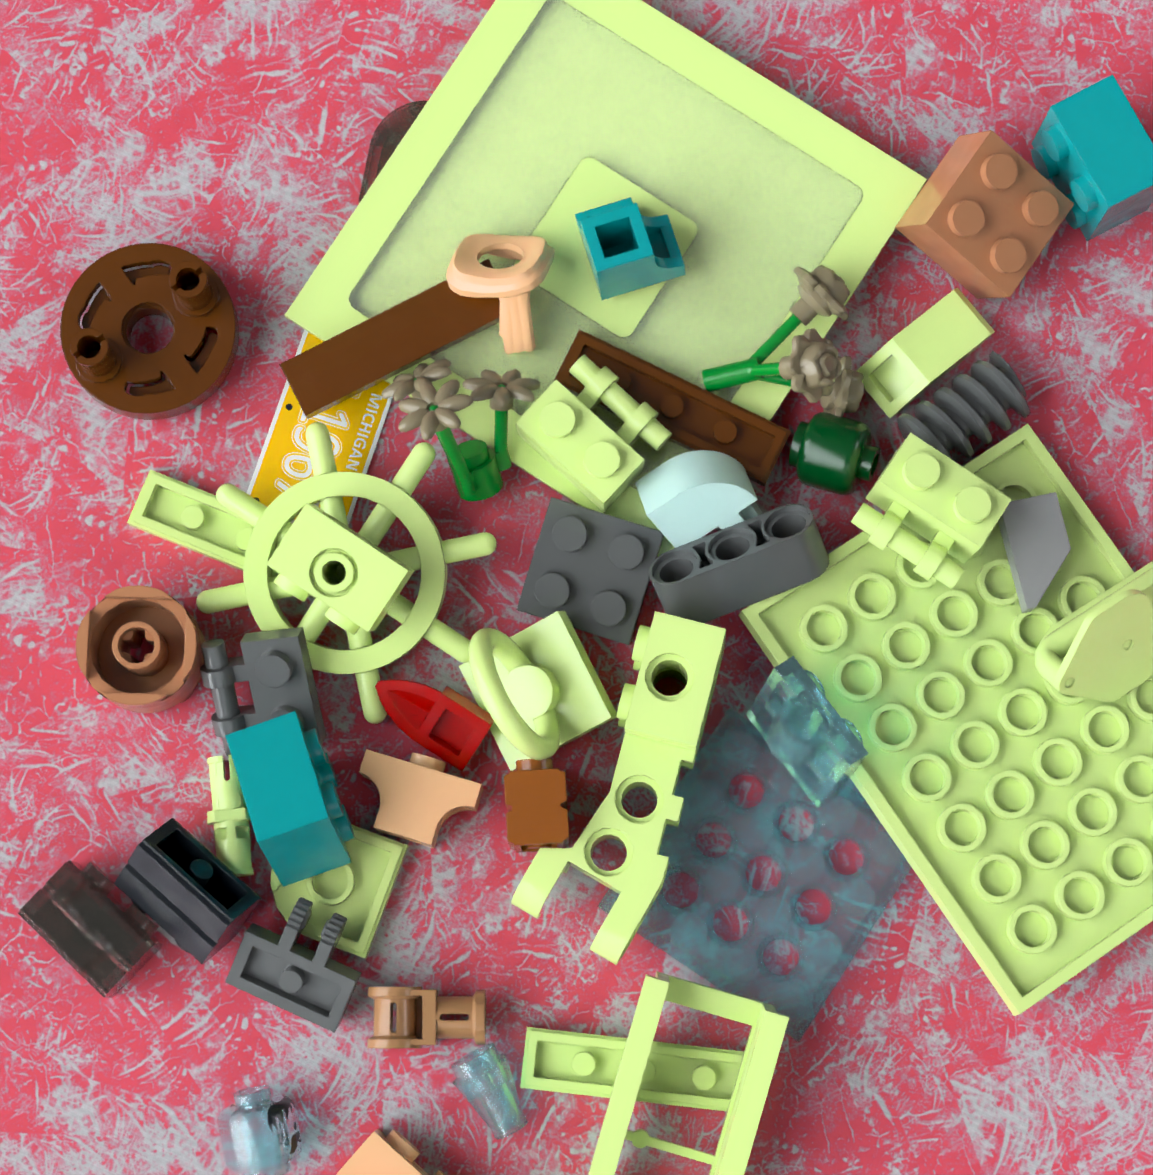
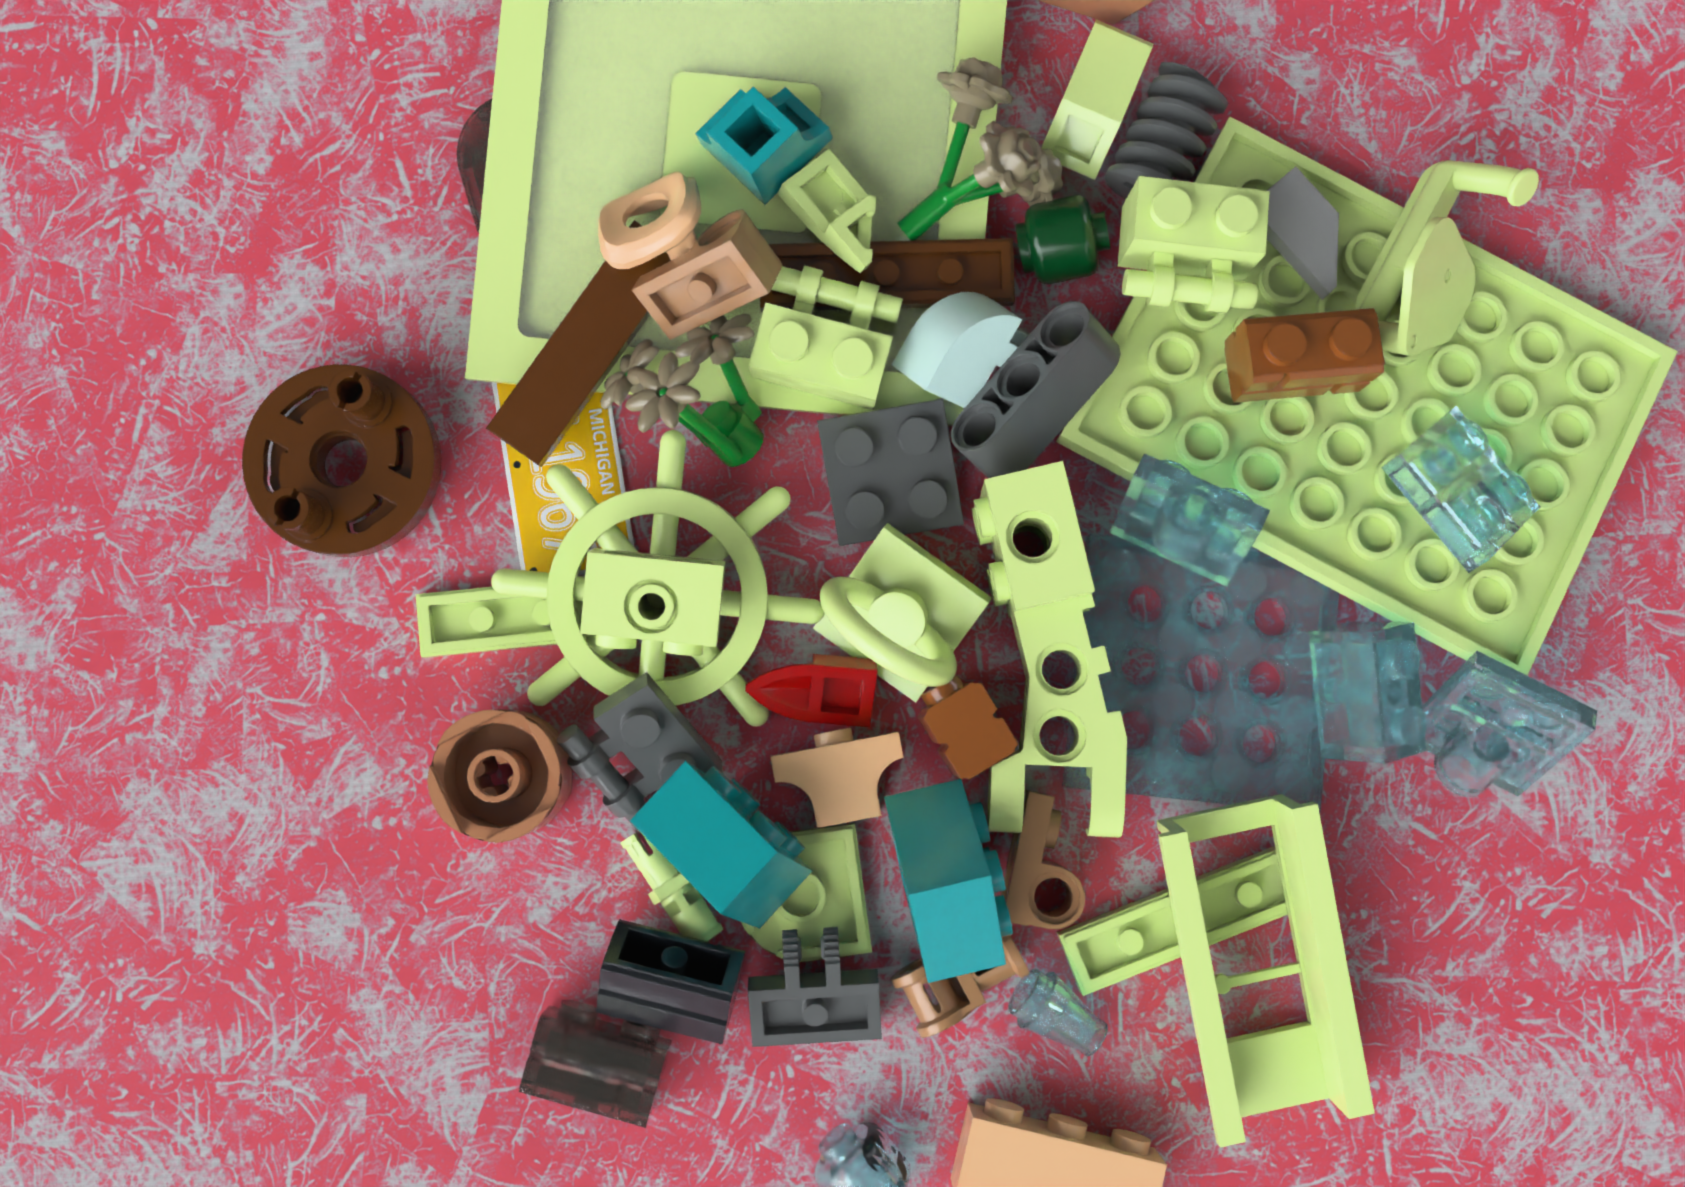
camera: 30 degrees left, 5 degrees up
none -> medium nougat plate [632,209,782,340]
none -> yellowish green slope [777,148,876,273]
none -> teal brick [884,779,1013,983]
none -> medium nougat plate [1000,789,1085,929]
none -> dark orange brick [1224,308,1385,403]
none -> clear light blue brick [1308,621,1426,764]
none -> clear light blue plate [1381,406,1541,573]
none -> clear light blue plate [1404,651,1597,797]

